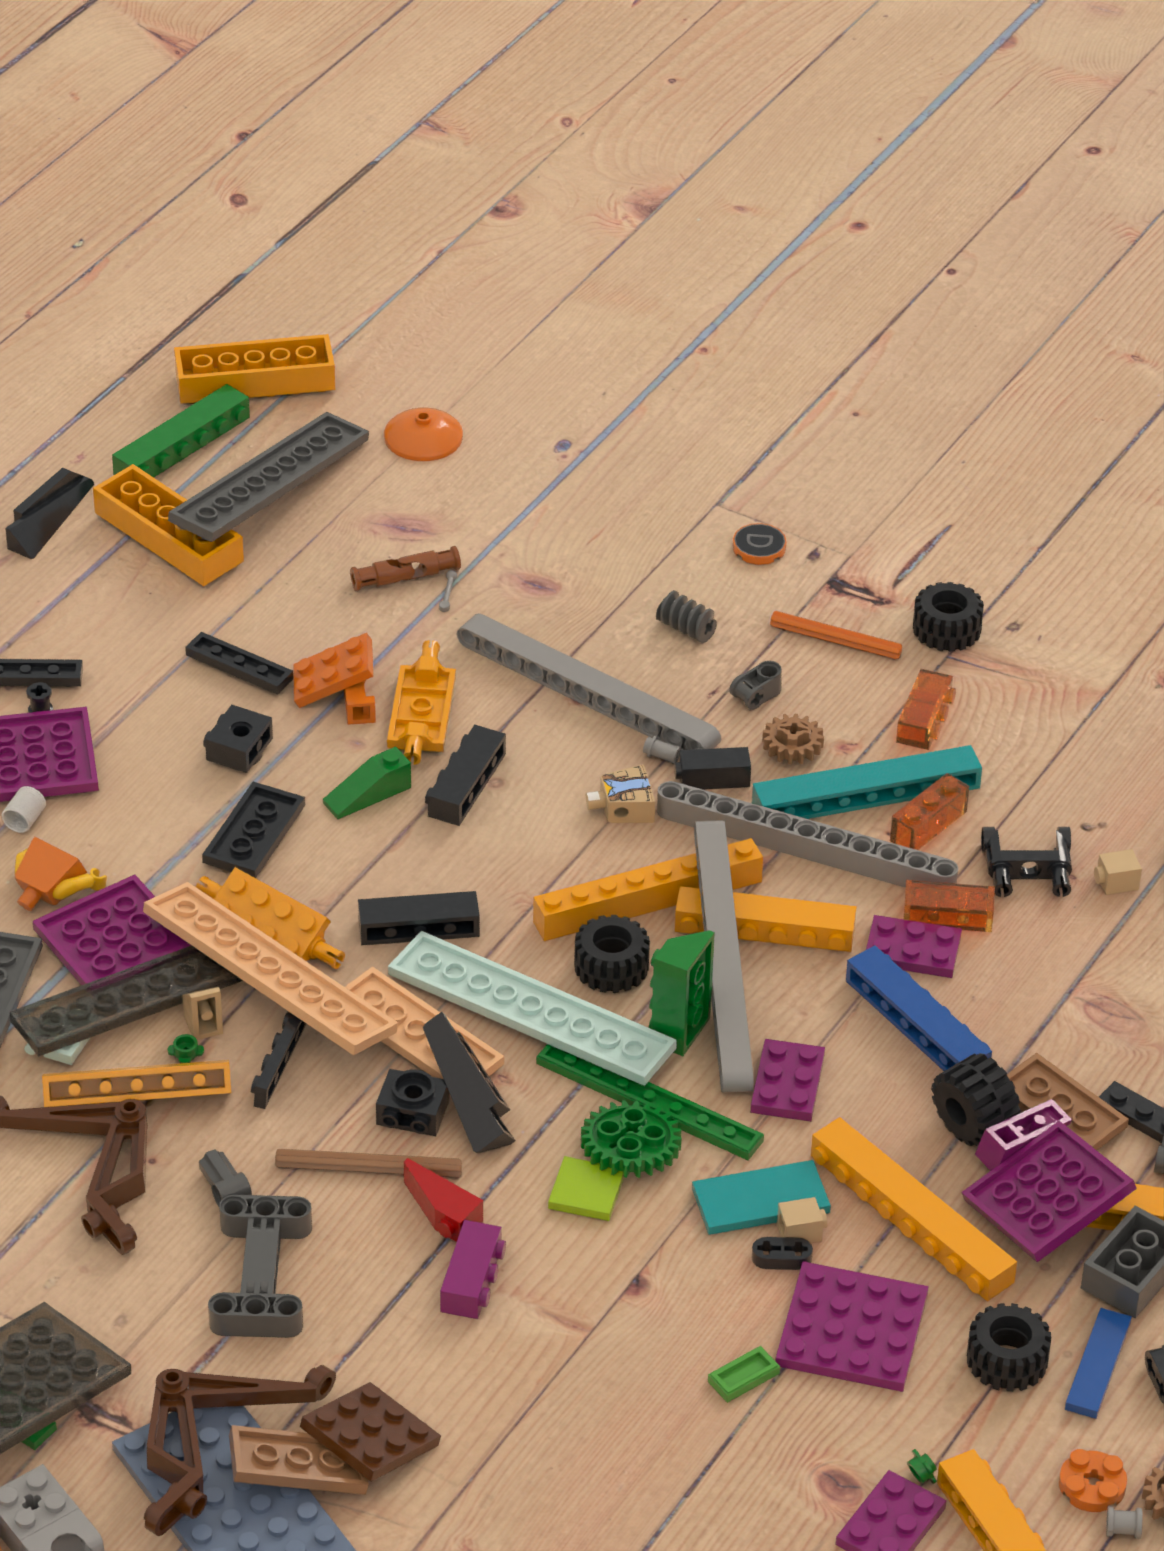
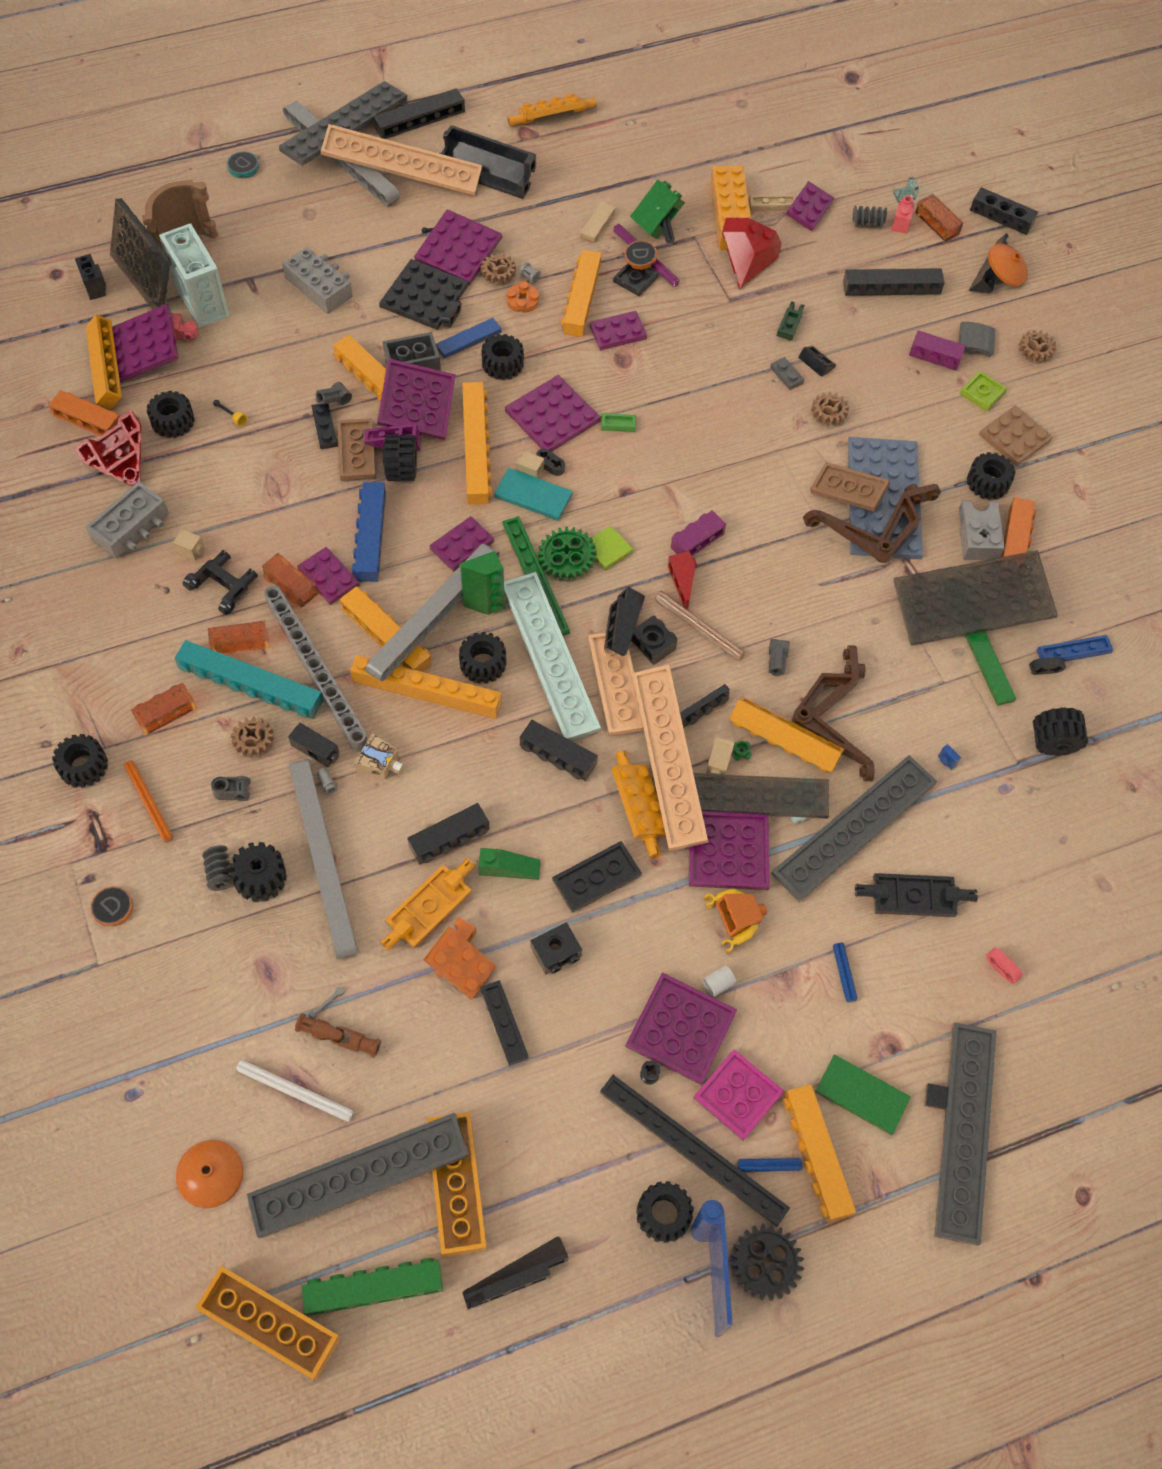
camera: 145 degrees left, 20 degrees up
dark grey beam [208,1195,312,1338] -> none
reddish brown plate [300,1382,441,1482] -> none
green plate [907,1449,937,1484] -> none
none -> black wheel [230,842,287,902]
none -> white axle [236,1060,354,1122]

